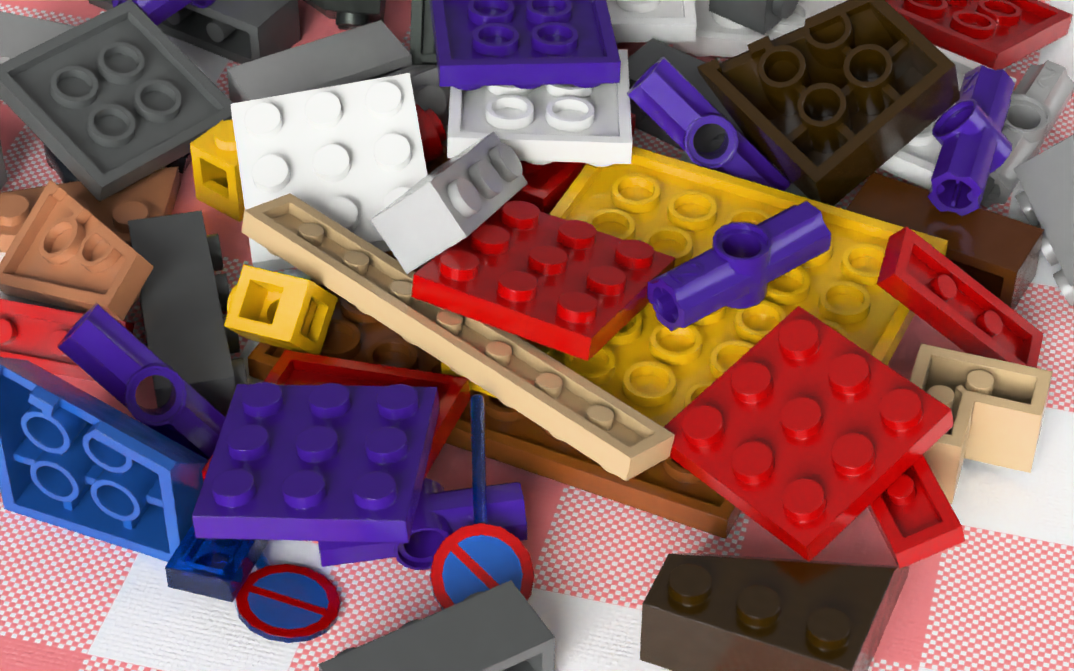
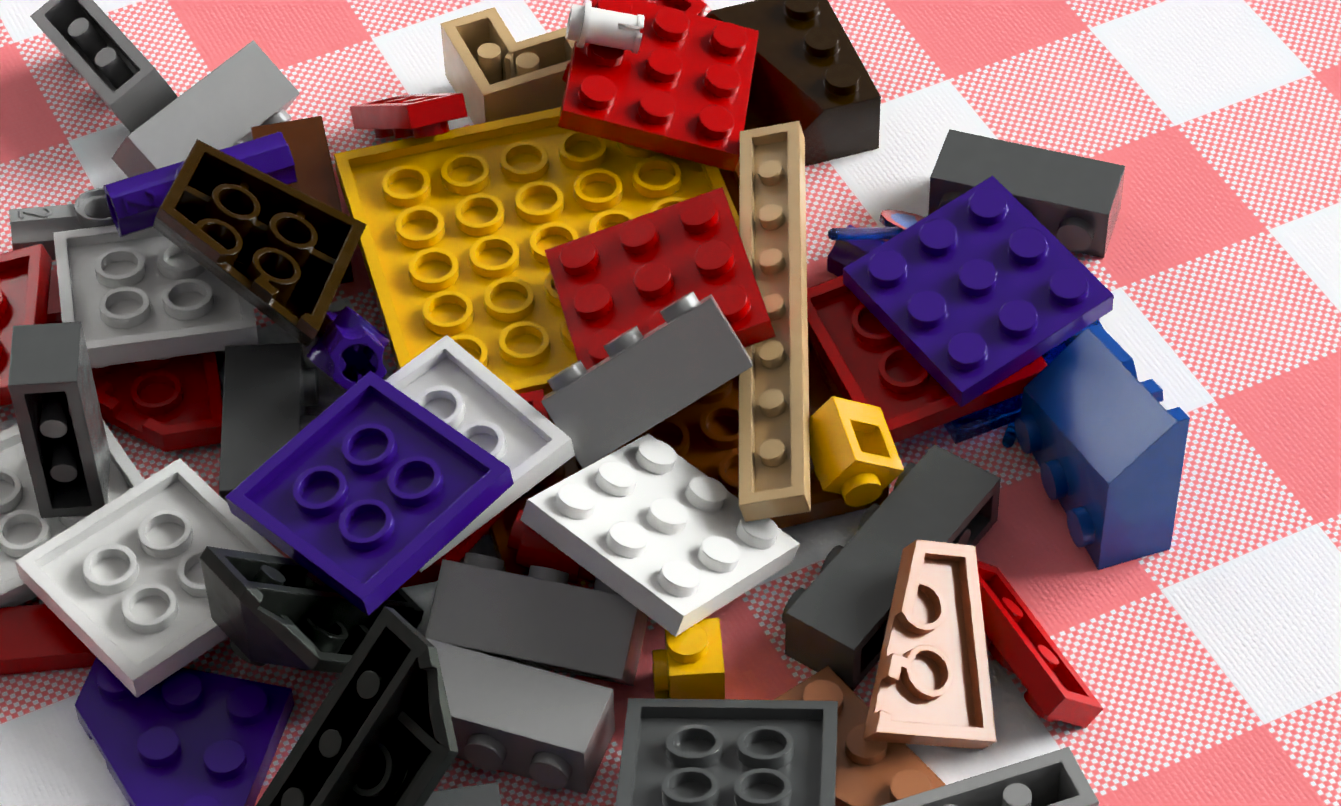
camera: 130 degrees left, 5 degrees up
dark purple piece [57,303,226,460] -> none
dark purple piece [647,201,831,332] -> none
none -> white pin [566,0,645,54]

